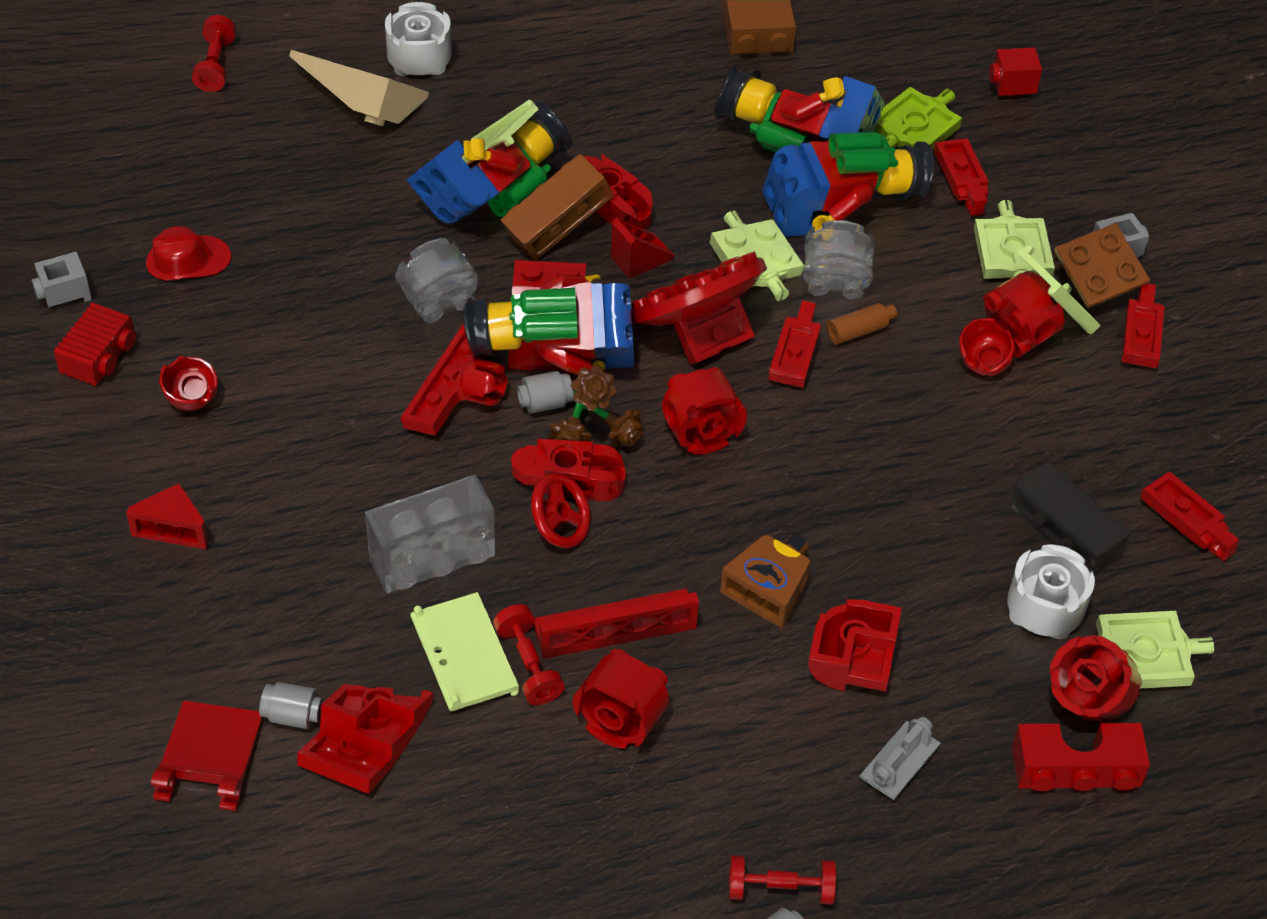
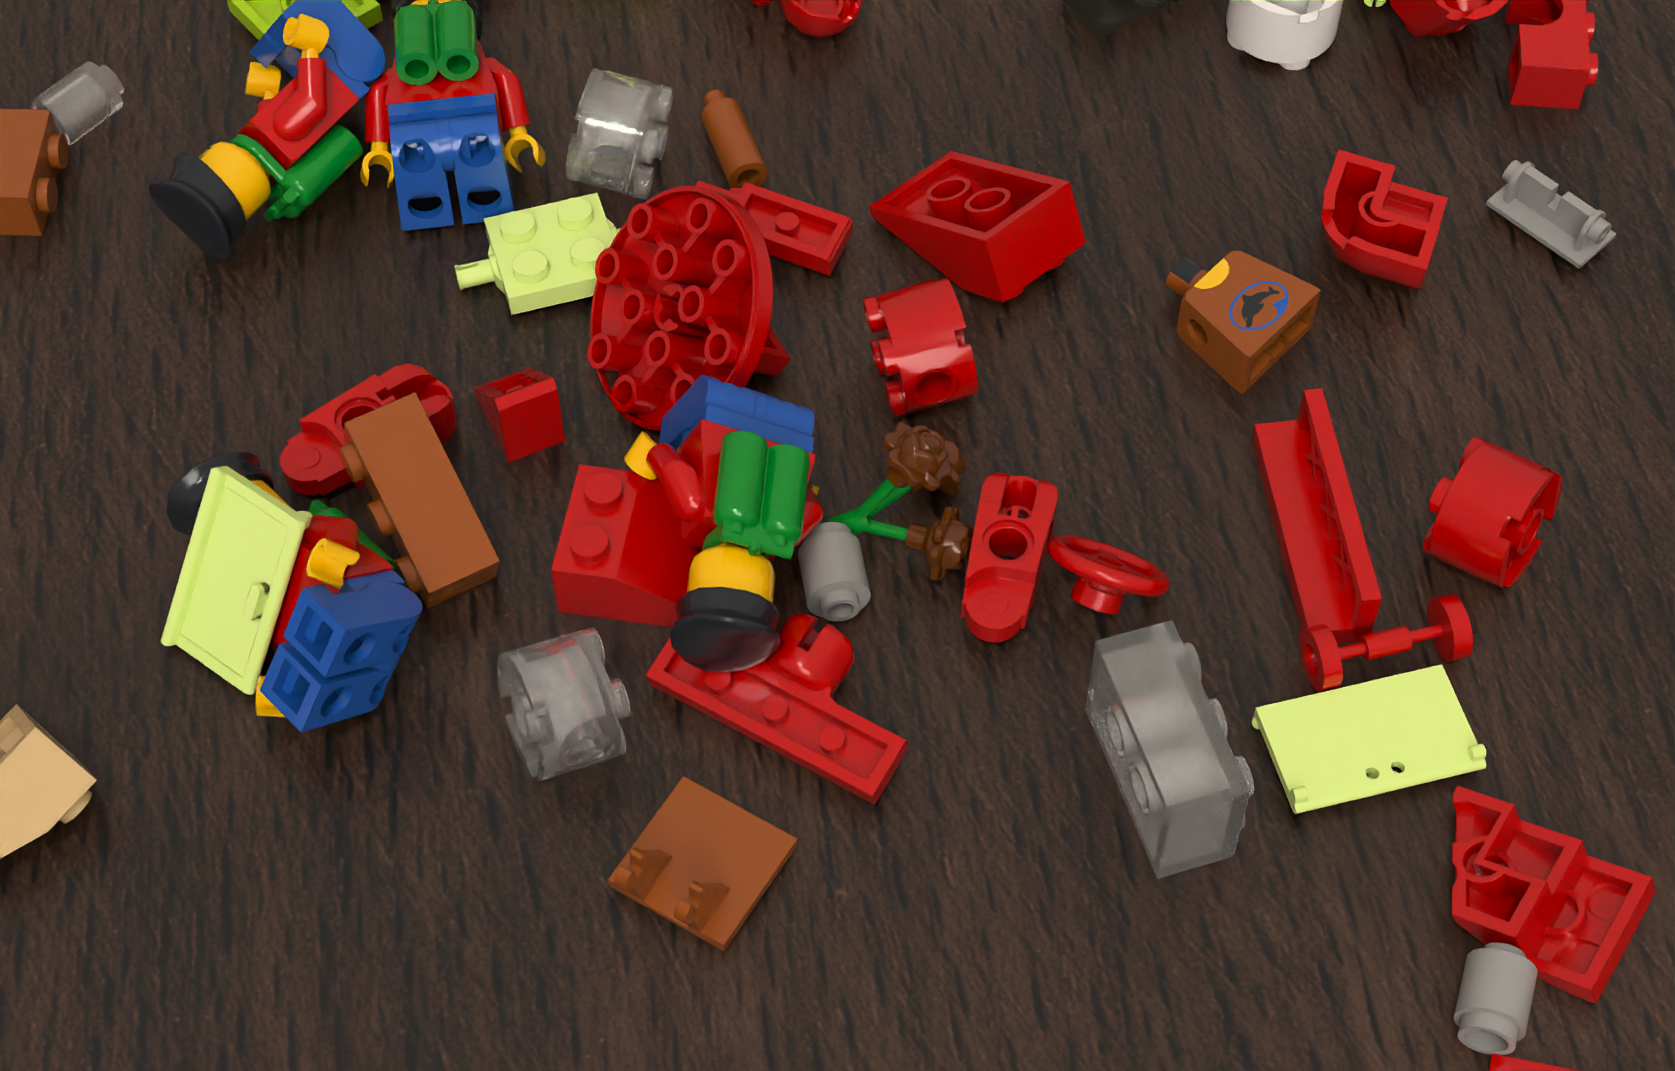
camera: 80 degrees left, 5 degrees up
none -> clear brick [31,61,124,147]
none -> dark orange plate [608,776,798,951]
none -> red slope [869,151,1086,302]

